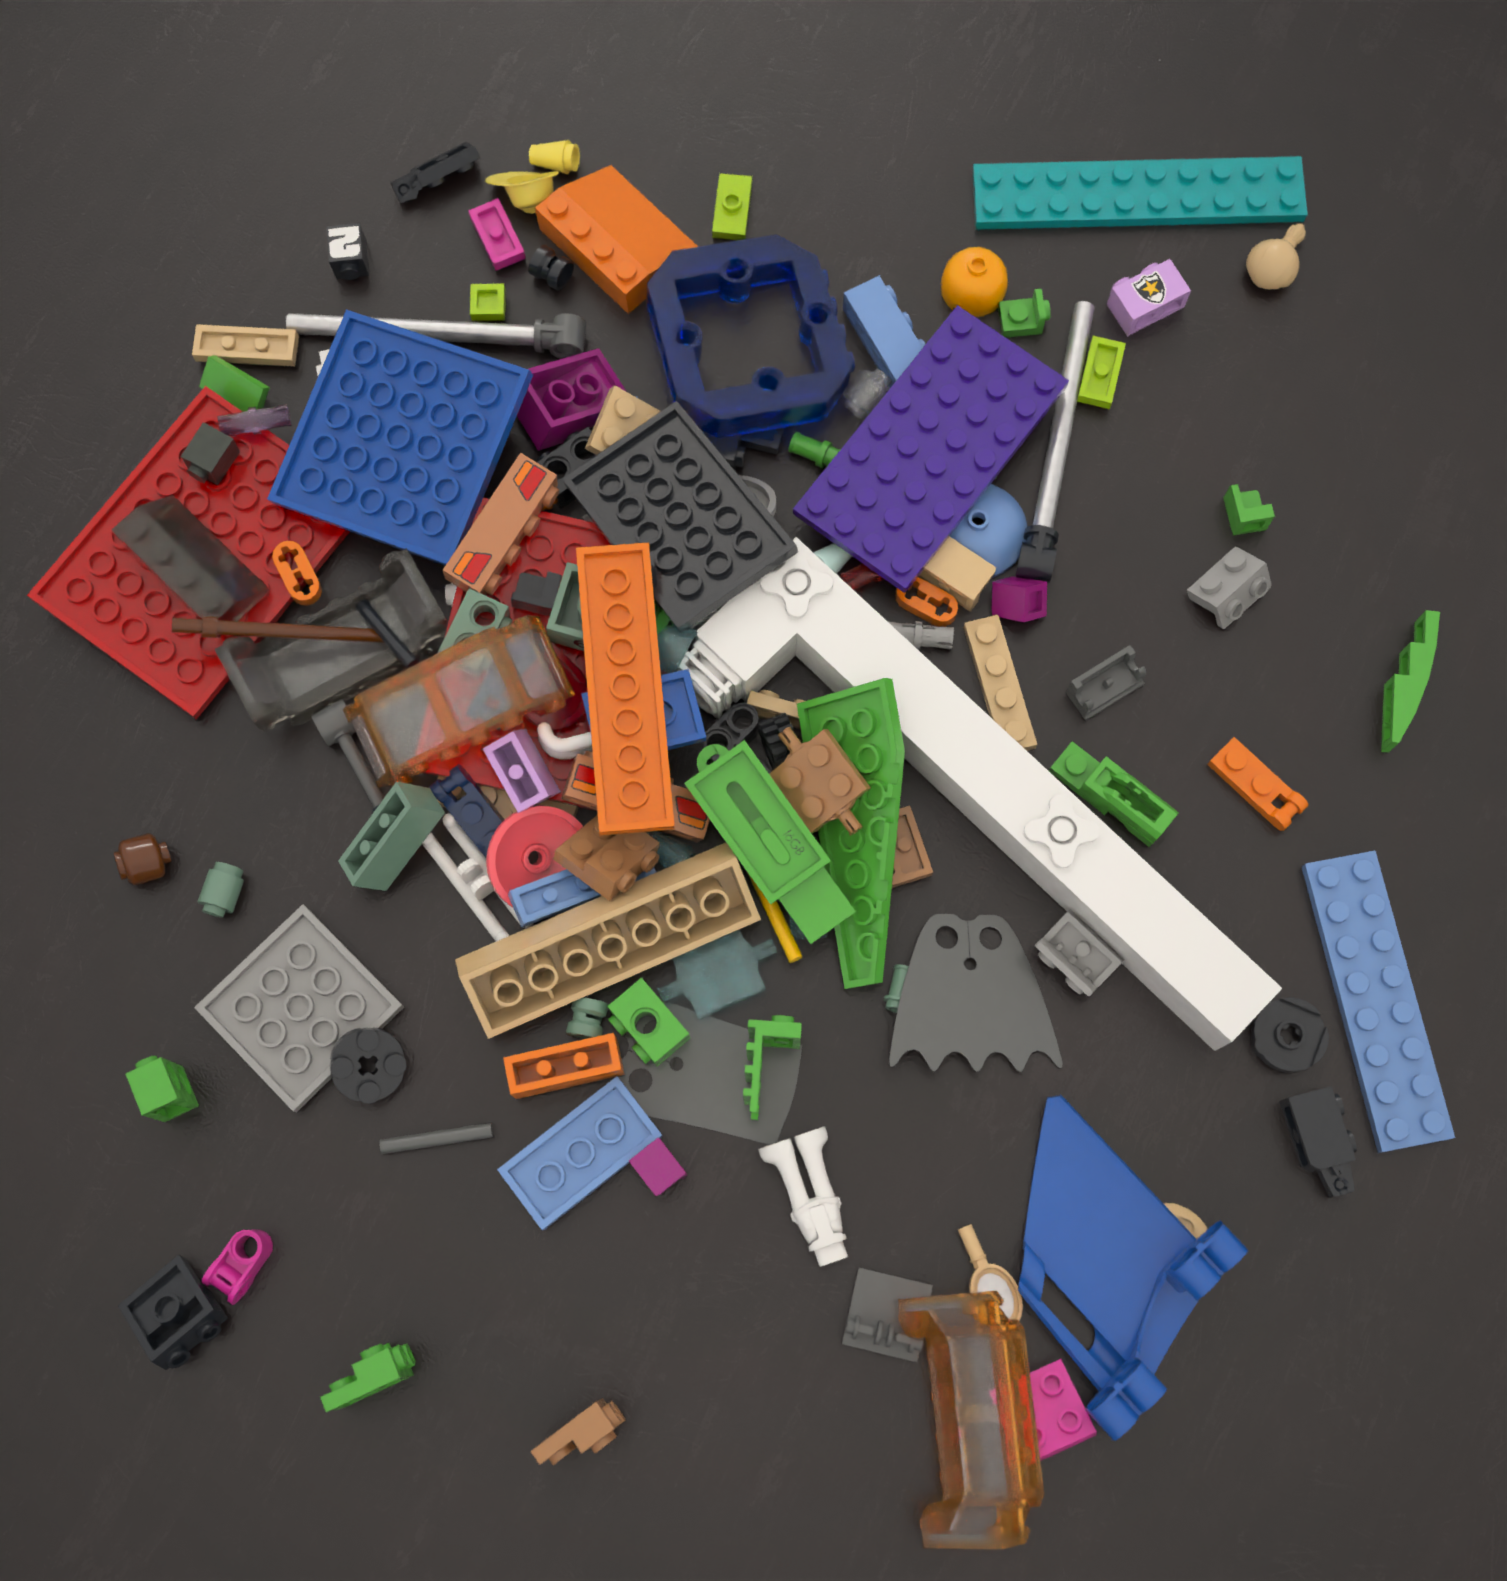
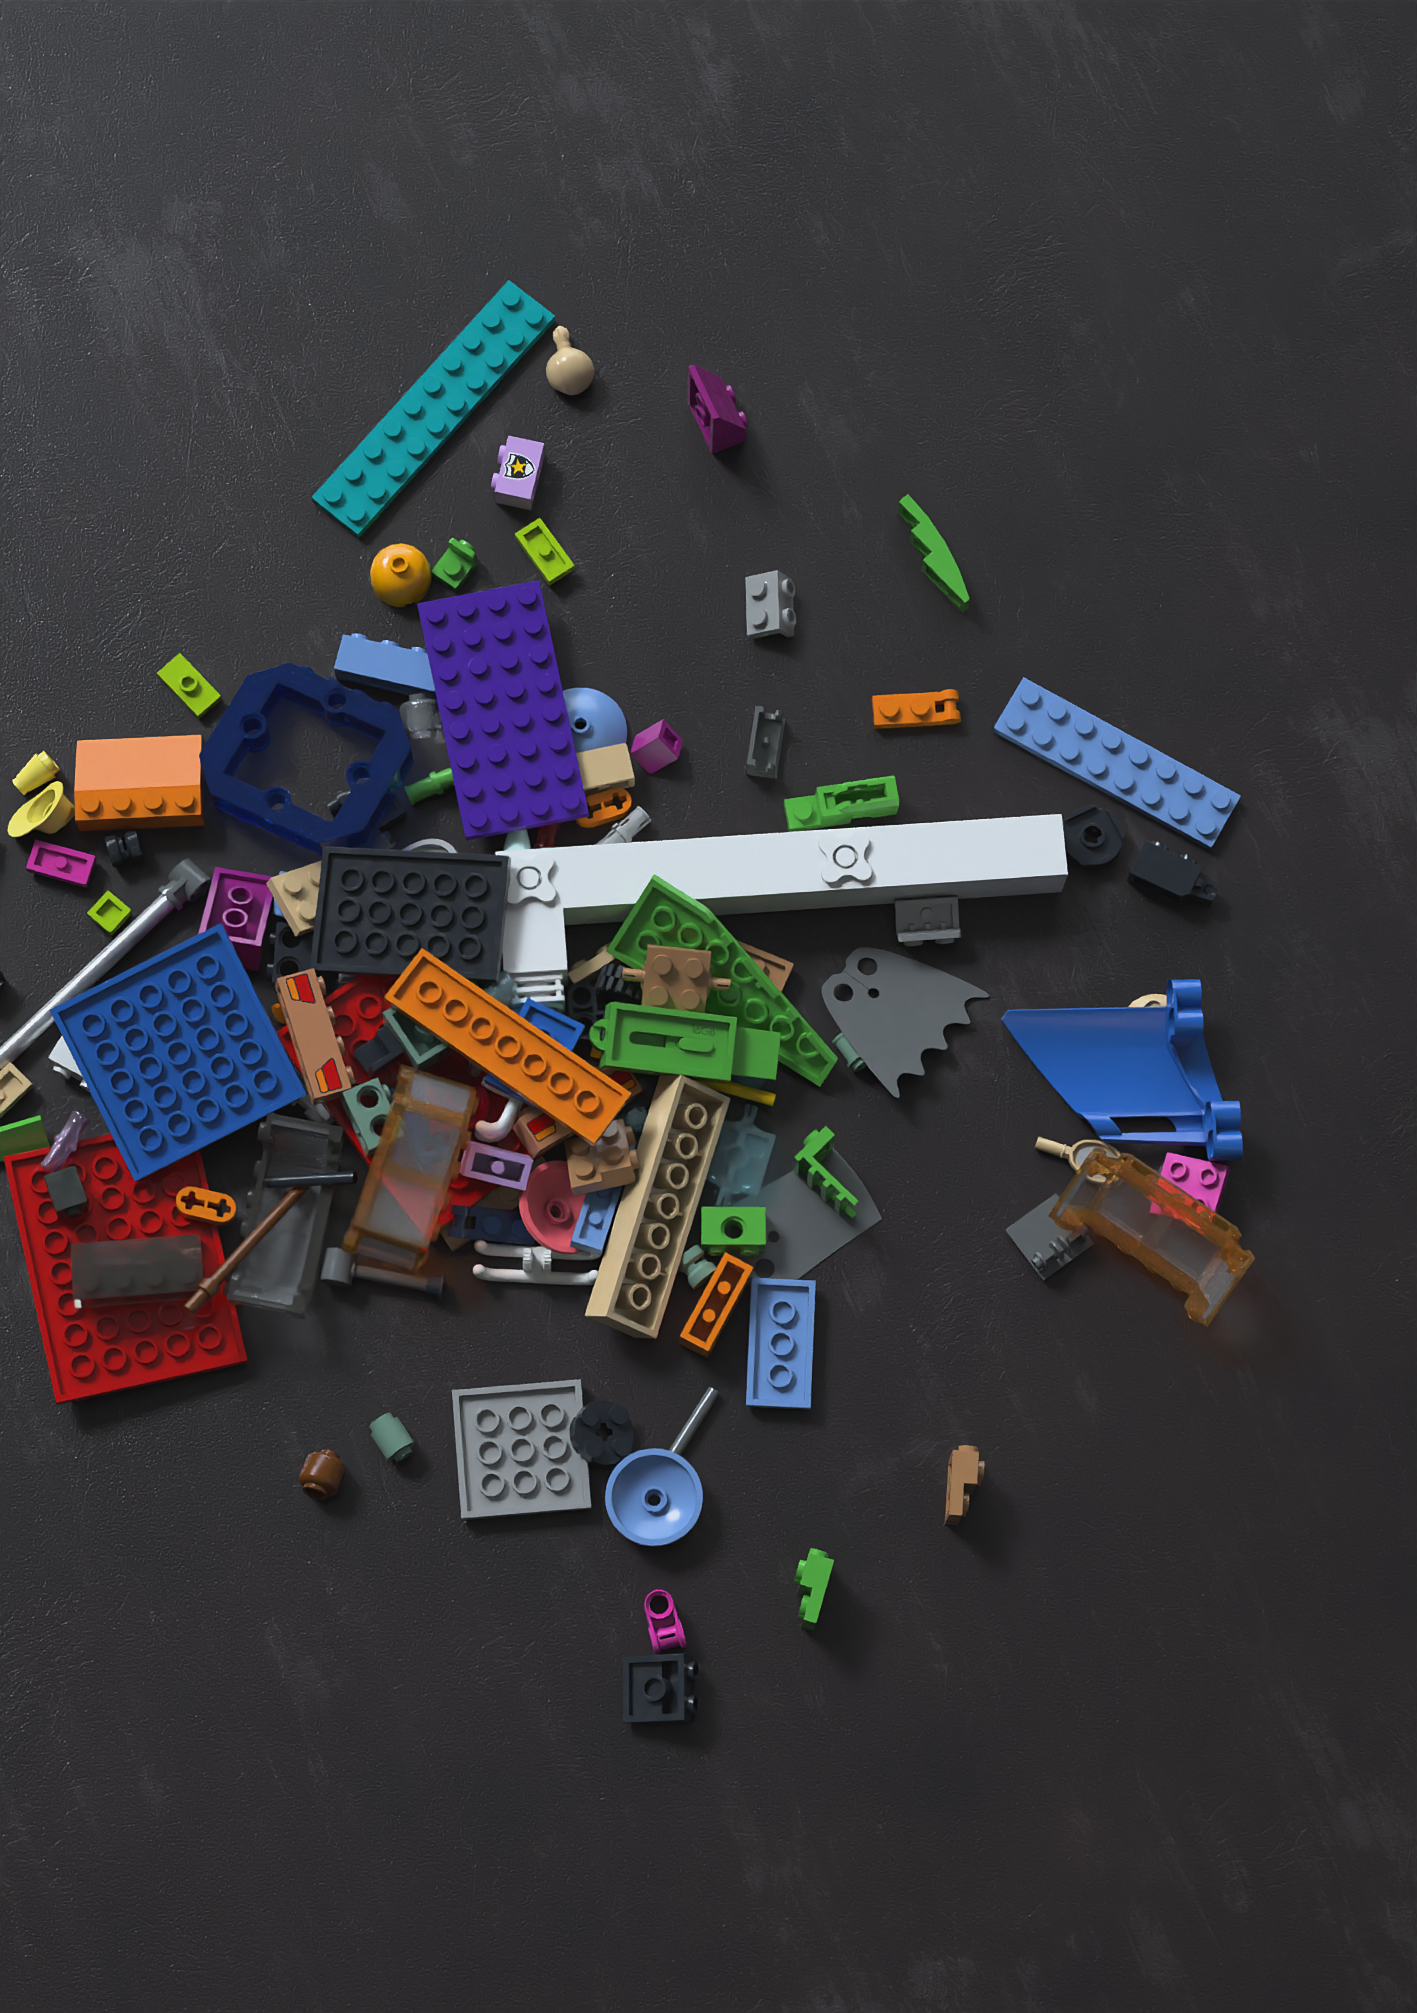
camera: 55 degrees left, 0 degrees up
bright green brick [126,1056,199,1122] -> none
sand green brick [338,781,445,891] -> none
magenta panel [629,1137,687,1196] -> none
white piece [758,1126,848,1266] -> none
tan plate [963,615,1037,751] -> none
flat silver piece [1015,301,1095,583] -> none
bright green panel [1223,484,1275,536] -> none
none -> medium blue dish [605,1448,703,1547]
none -> magenta slope [687,365,749,454]

